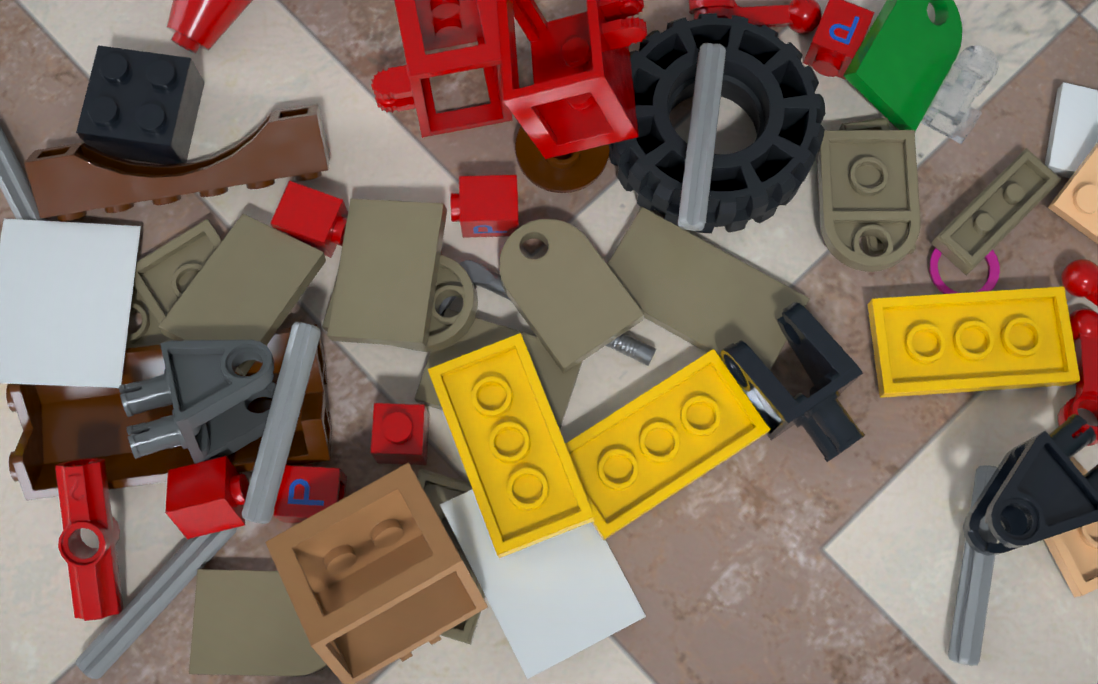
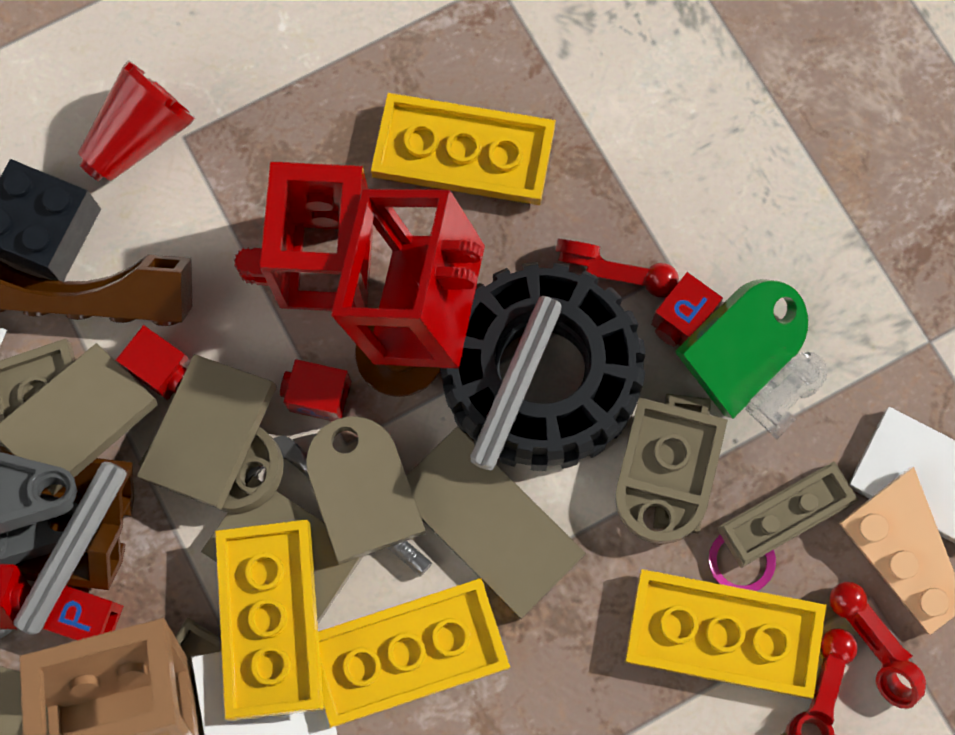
camera: 20 degrees right, 0 degrees up
red brick [371,403,430,465] -> none
black piece [721,302,866,462] -> none

